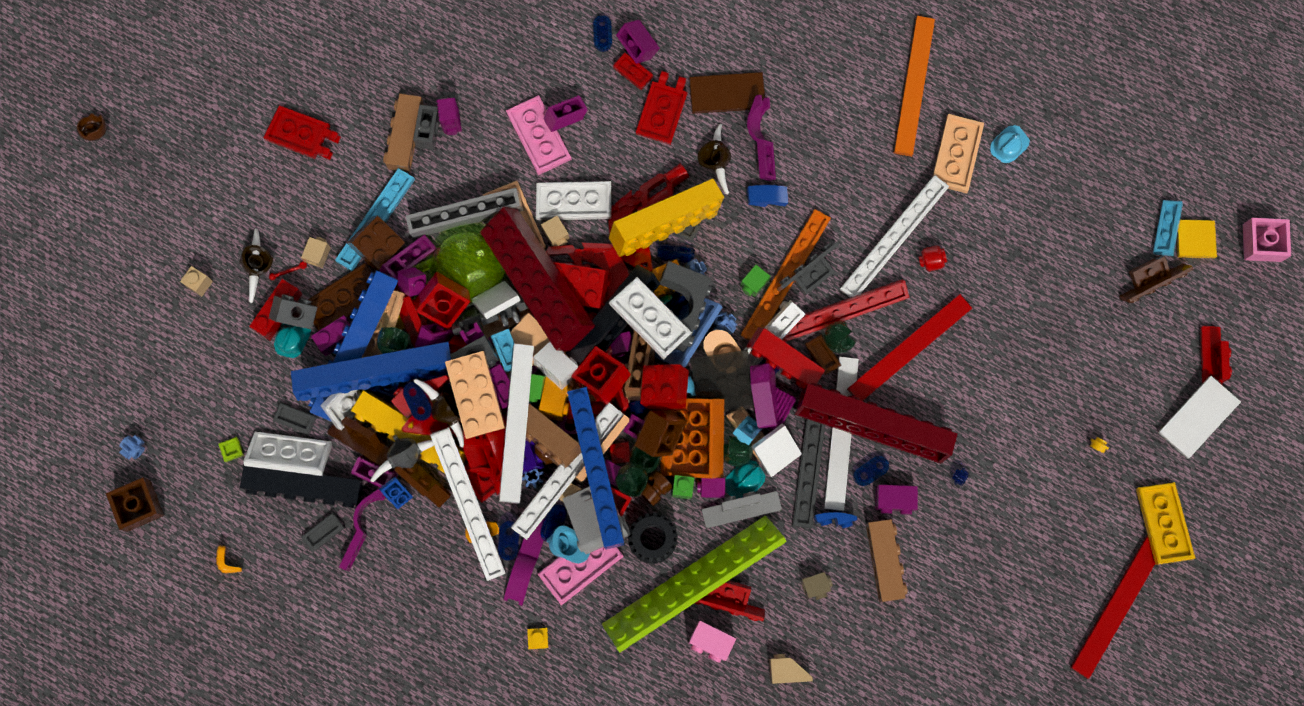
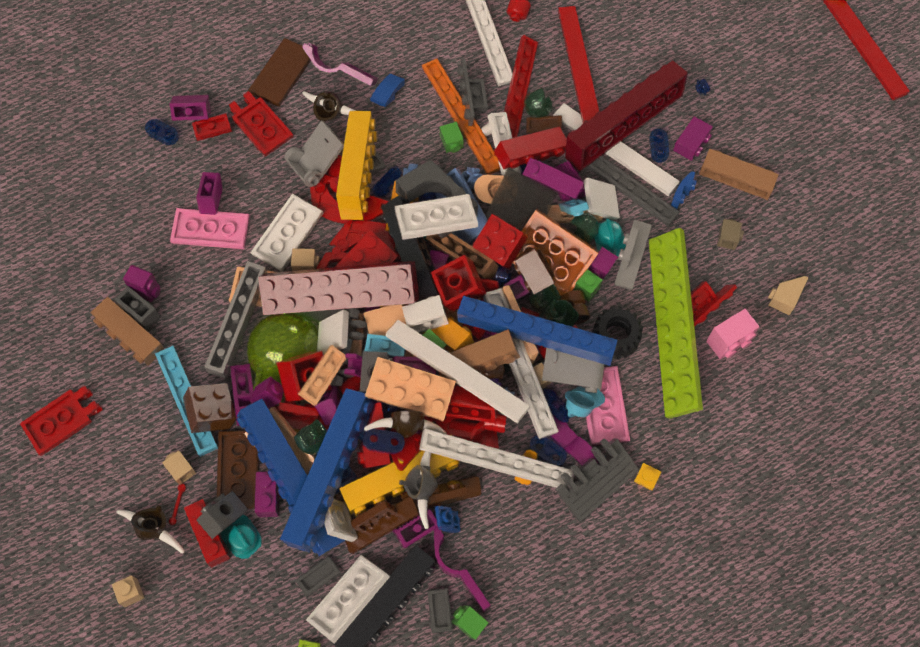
camera: 55 degrees left, 10 degrees down
none -> light grey door [284,120,344,187]
none -> light nougat tile [298,345,346,406]
none -> bright green brick [451,605,489,640]
none -> dark grey hinge [555,438,639,522]

